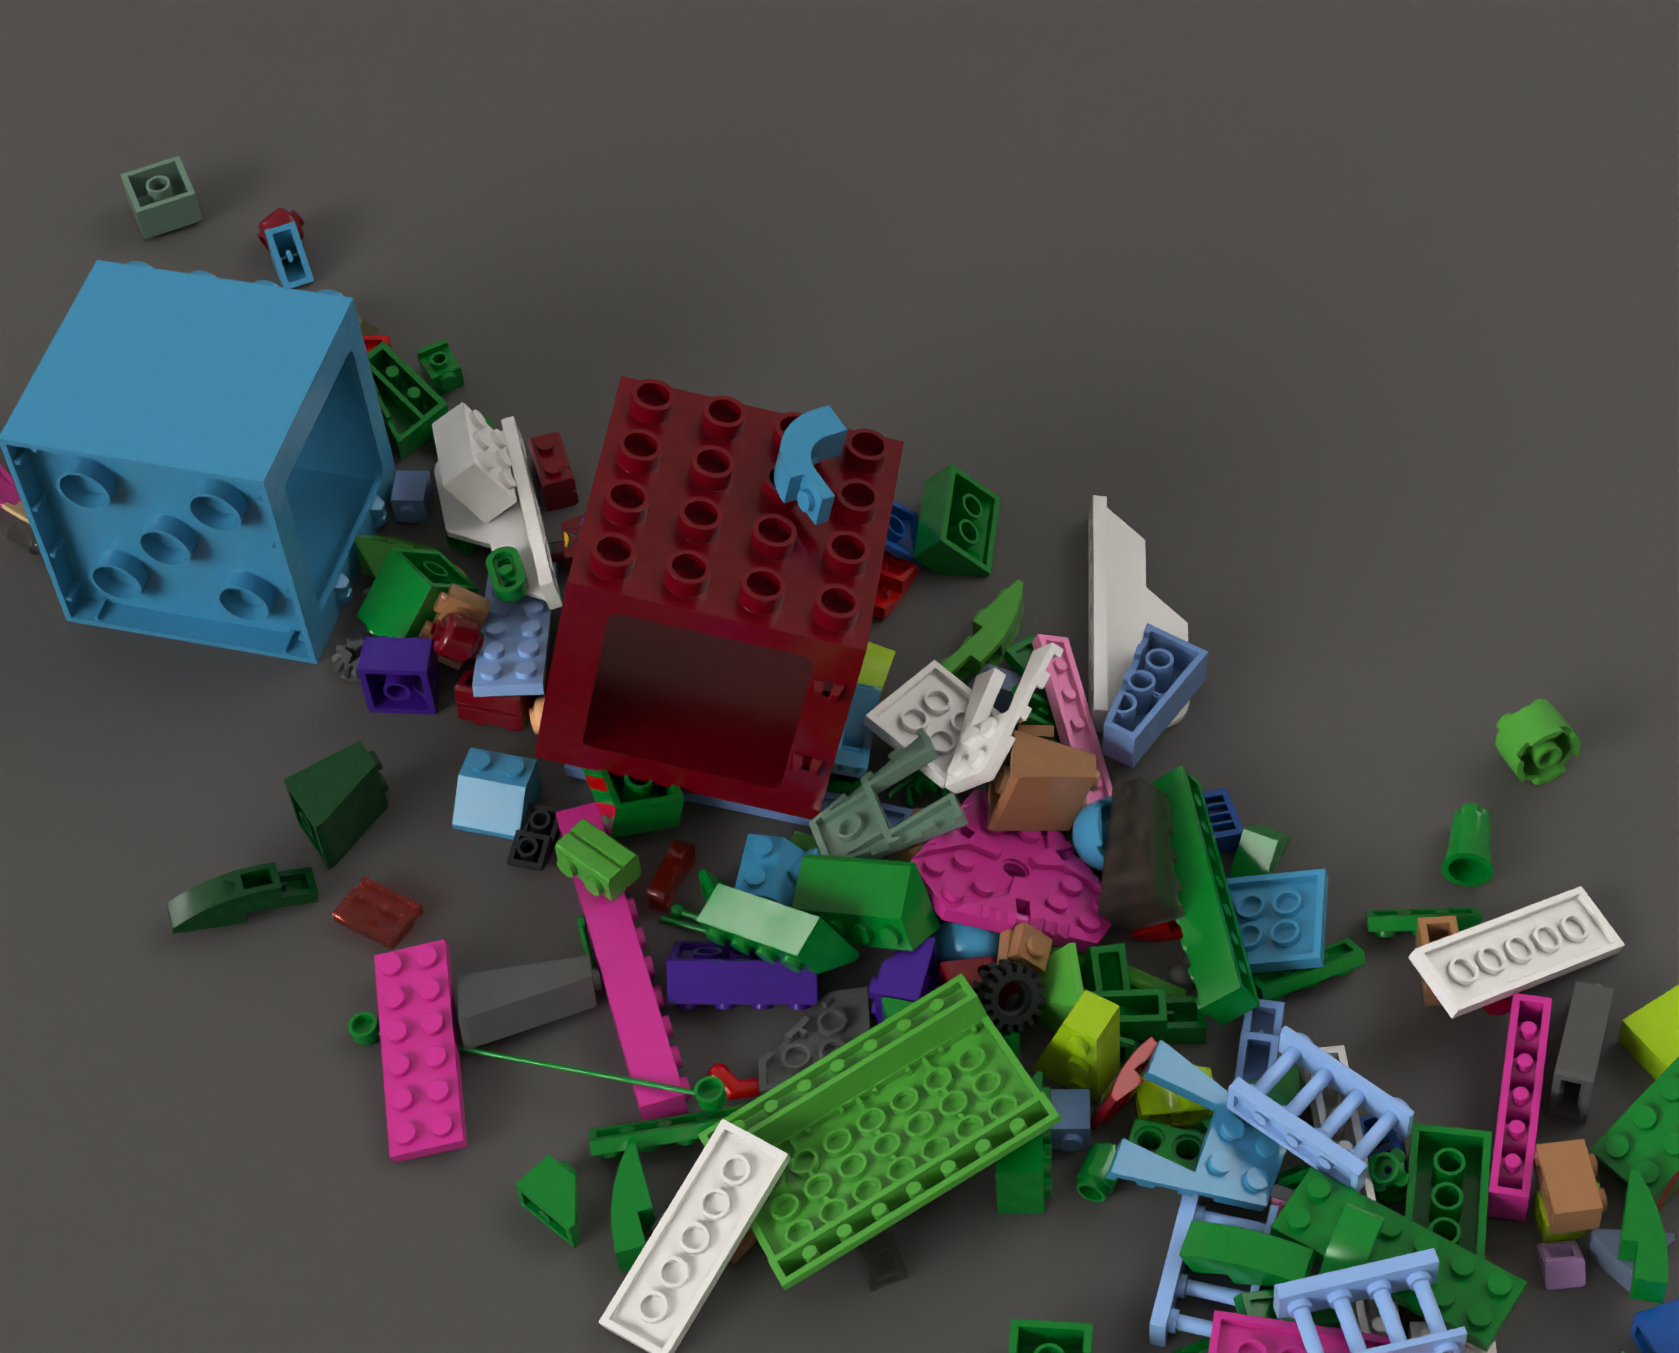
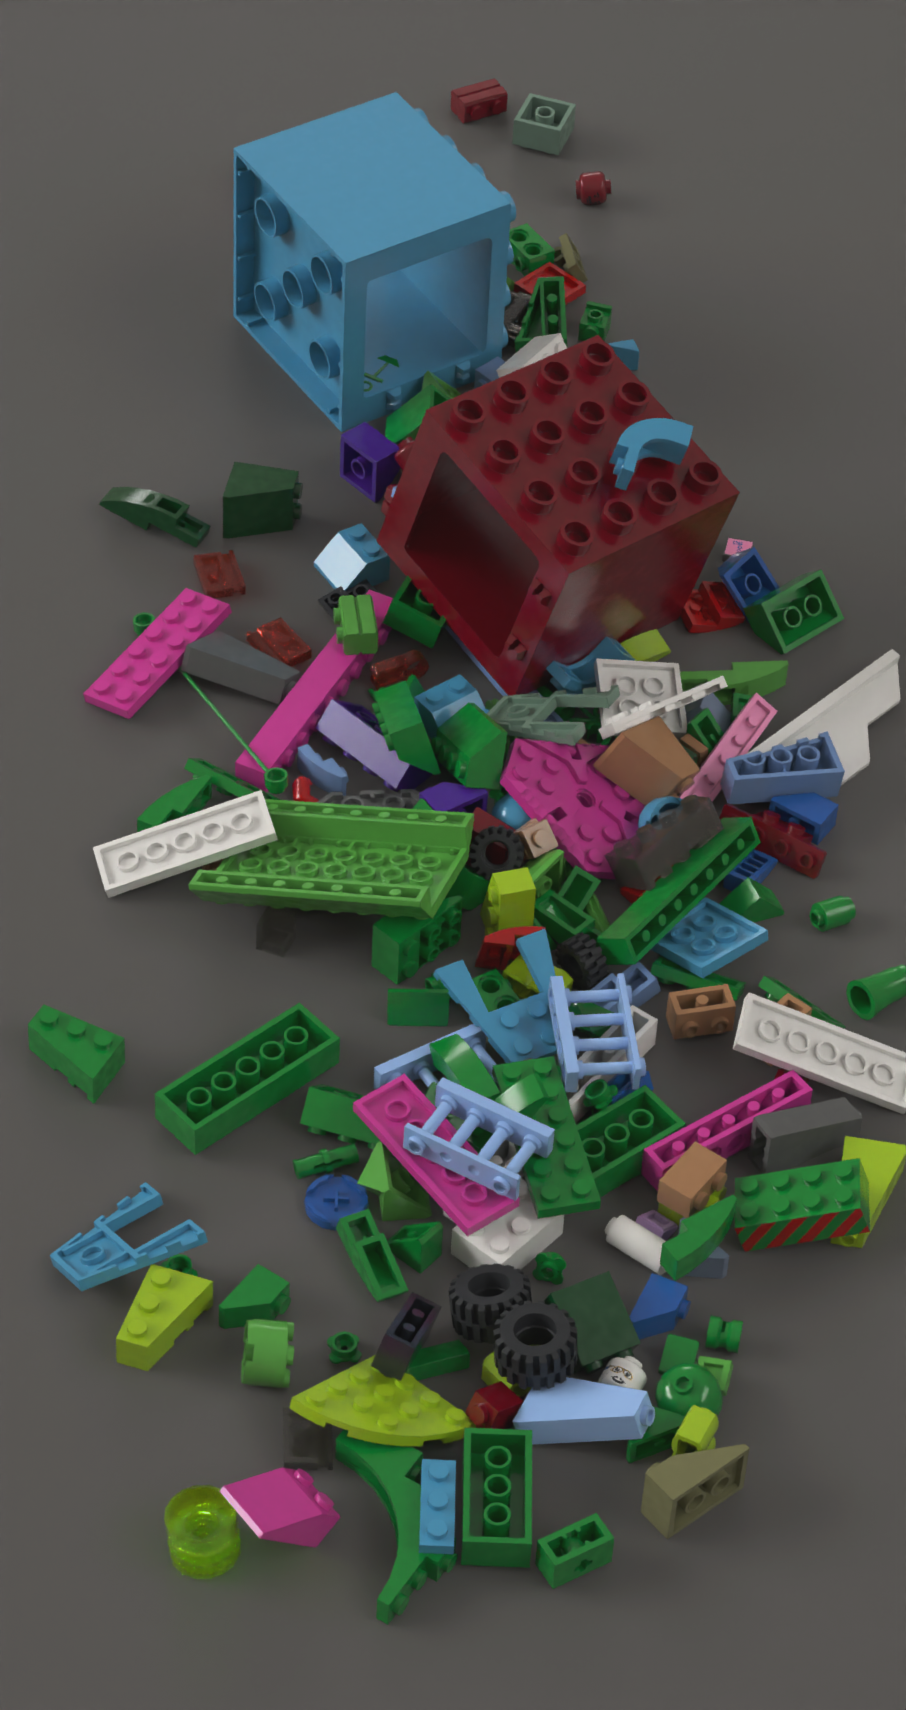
camera: 35 degrees right, 5 degrees down
dark azure slope [264,221,314,289] -> none
green slope [515,1154,580,1249] -> none
medium blue brick [1051,1089,1091,1152] -> none
none -> clear red plate [247,617,312,667]
none -> medium blue slope [297,744,349,796]
none -> green slope [387,988,449,1027]
none -> dark red brick [451,78,508,124]
none -> black tyre [555,933,609,991]
none -> white brick [605,1215,666,1275]
none -> dark azure slope [609,339,639,370]
none -> medium nougat brick [666,984,736,1039]
none -> dark red bracket [717,803,827,879]
none -> blue slope [769,792,839,845]
none -> green brick [809,895,856,932]

